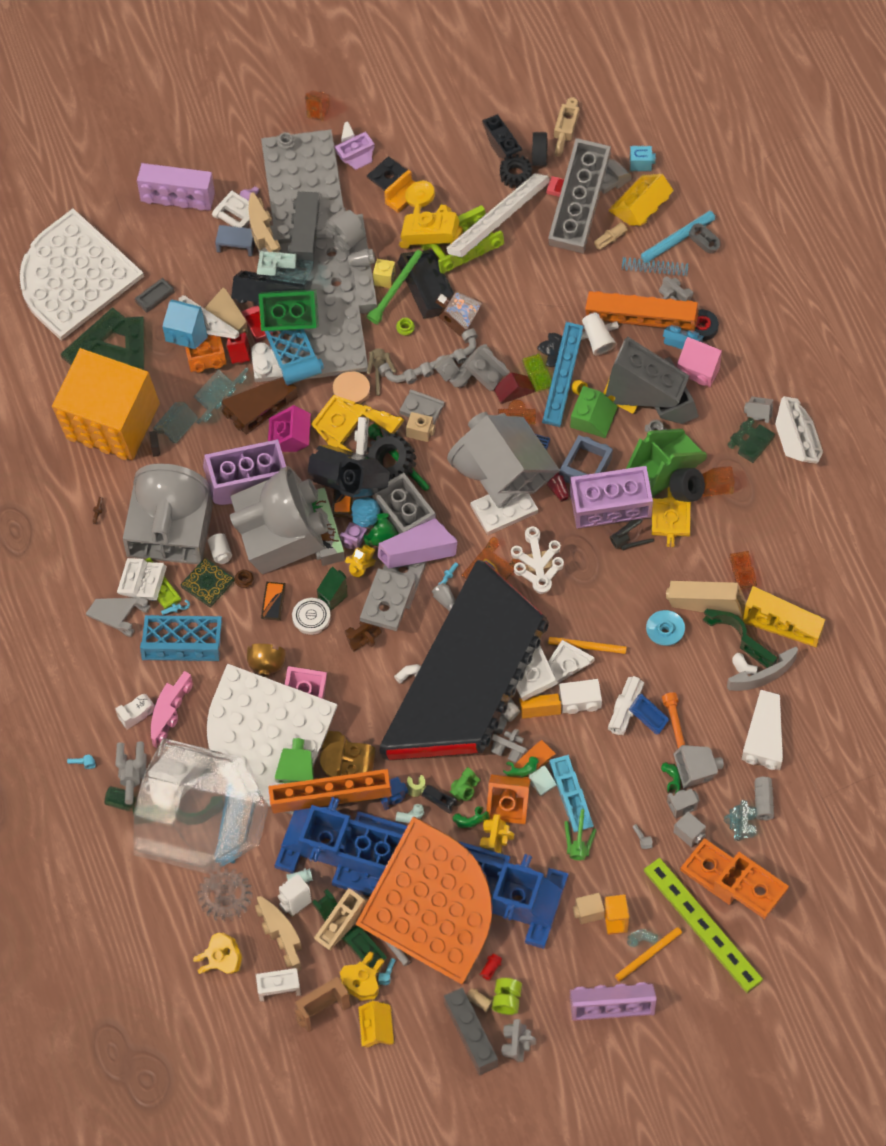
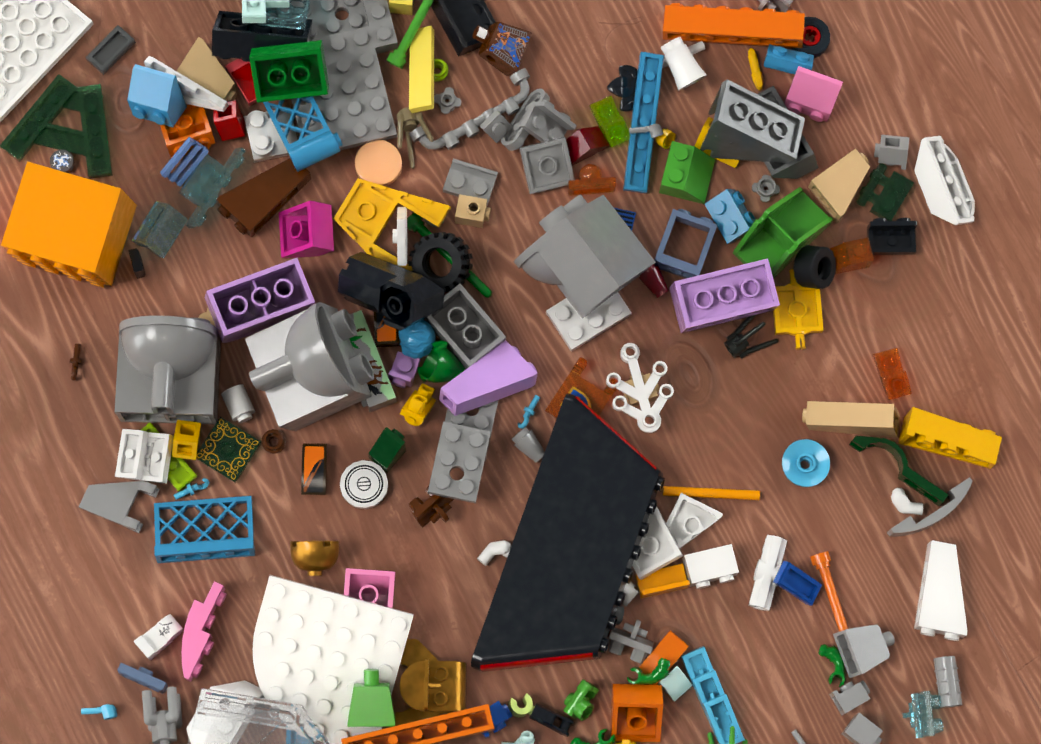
camera: 15 degrees left, 15 degrees up
none -> sand blue plate [117,663,168,694]
none -> medium blue tile [160,137,209,187]
none -> yellow brick [172,420,201,460]
none -> light yellow tile [409,26,434,113]
none -> light grey plate [434,87,461,114]
none -> light grey tile [519,137,576,194]
none -> light grey hand [629,124,663,138]
none -> dark azure bracket [705,189,756,244]
none -> yellow piece [748,48,763,91]
none -> tan slope [808,149,870,223]
none -> black bracket [867,218,917,255]

